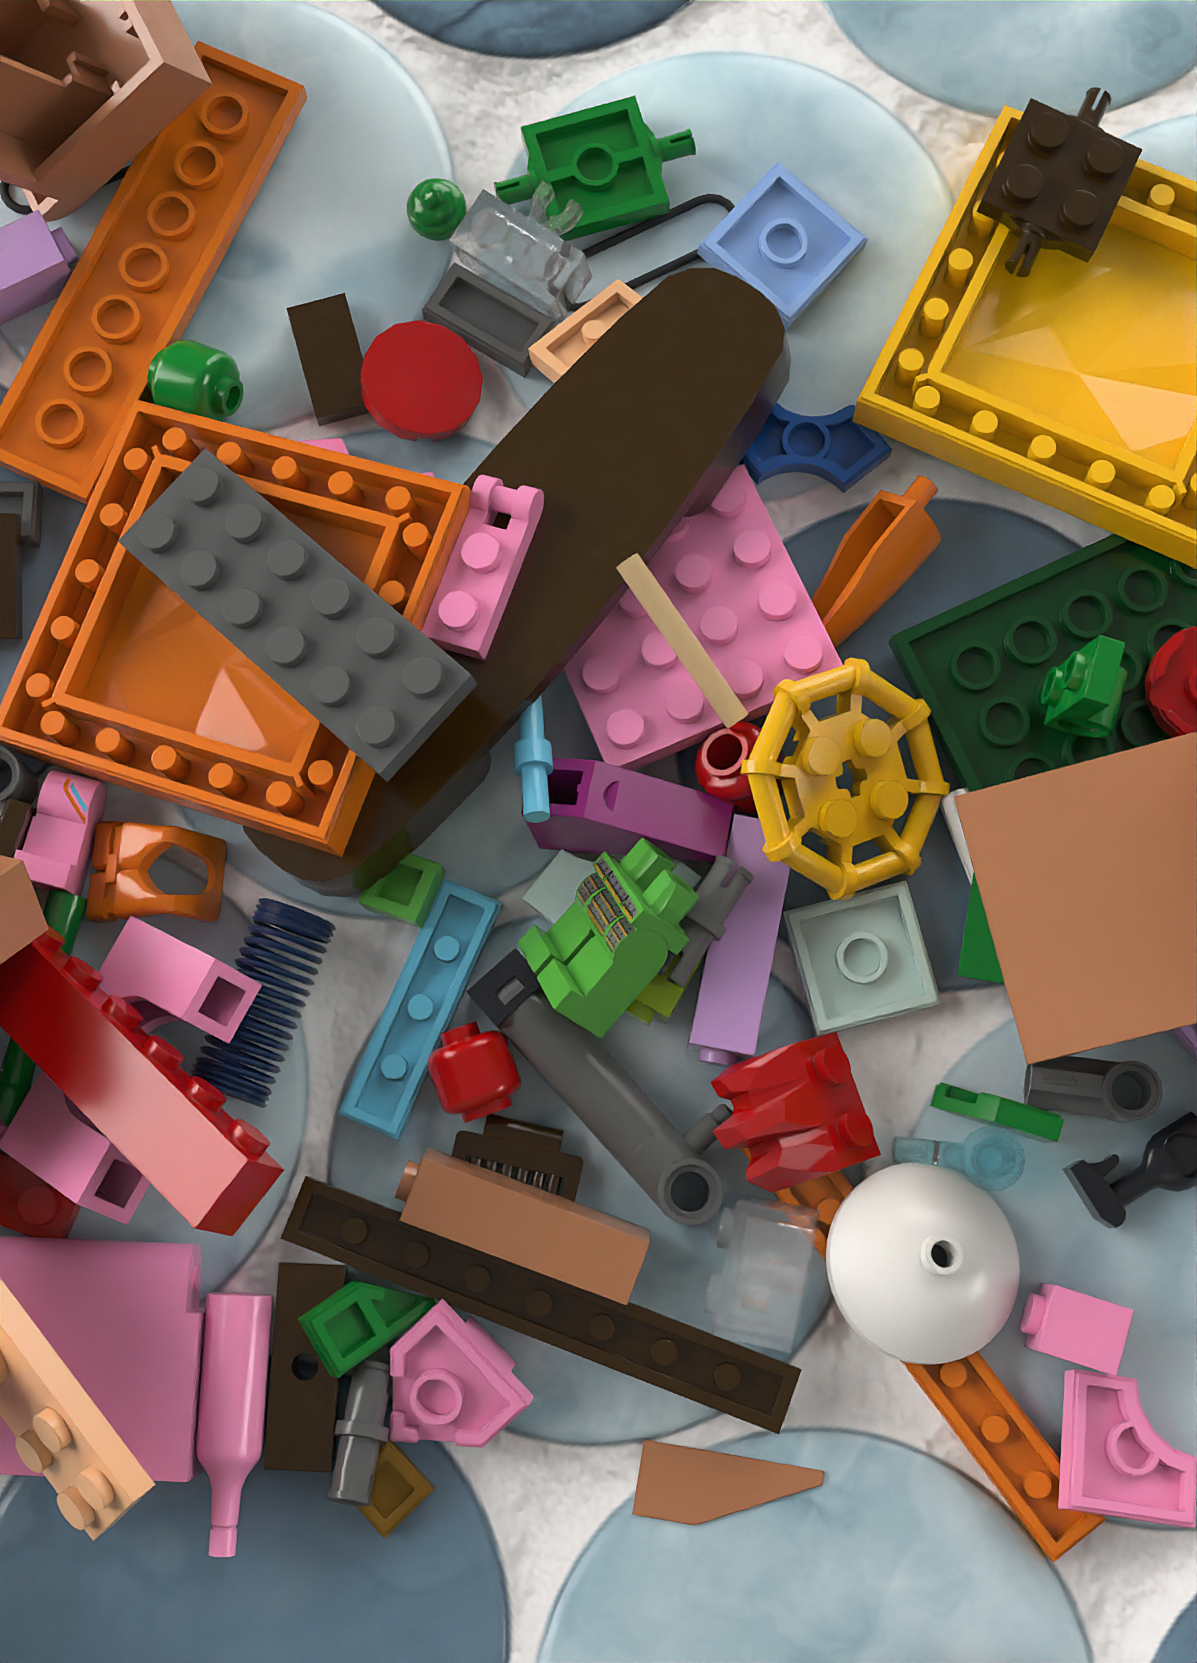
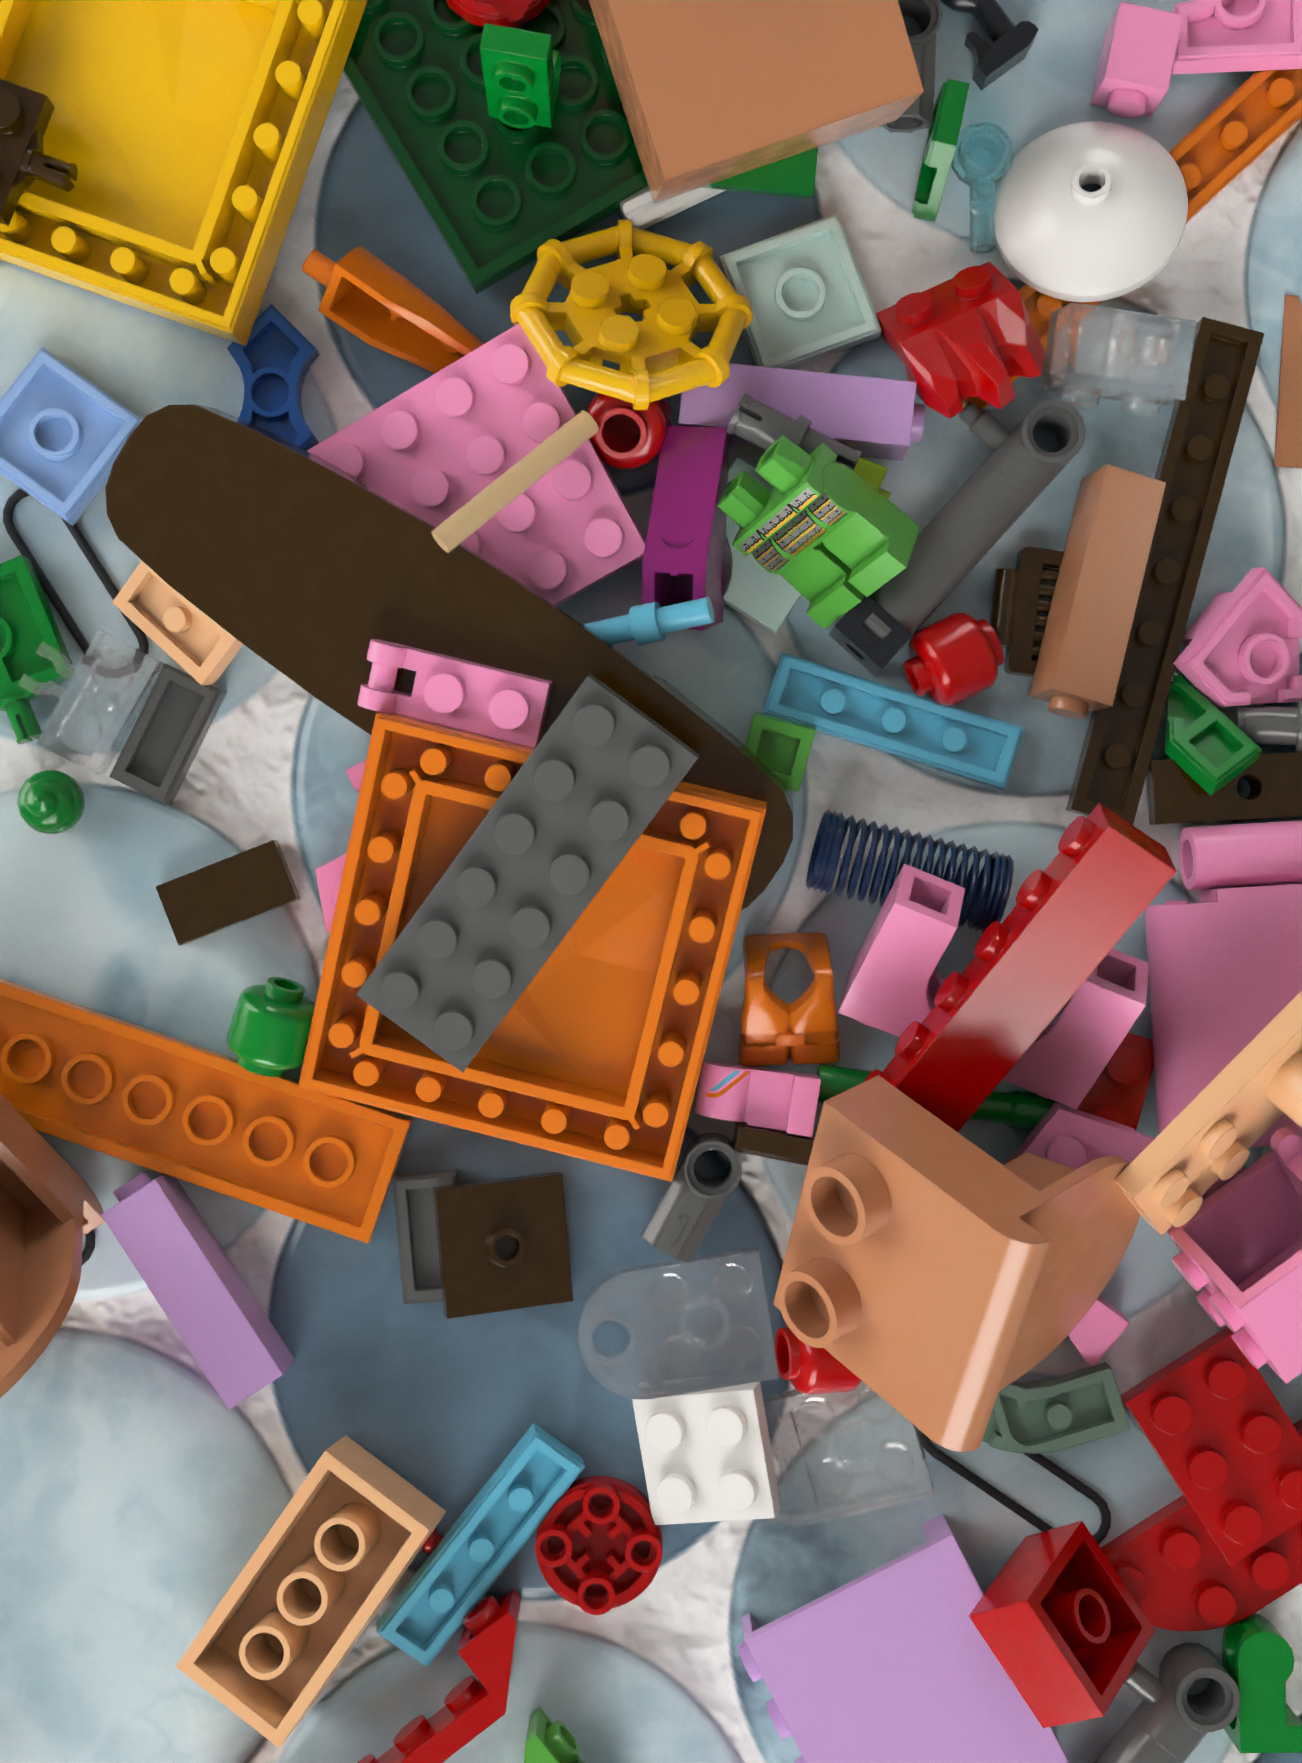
camera: 90 degrees left, 10 degrees up
red tile [360,320,483,442] -> none

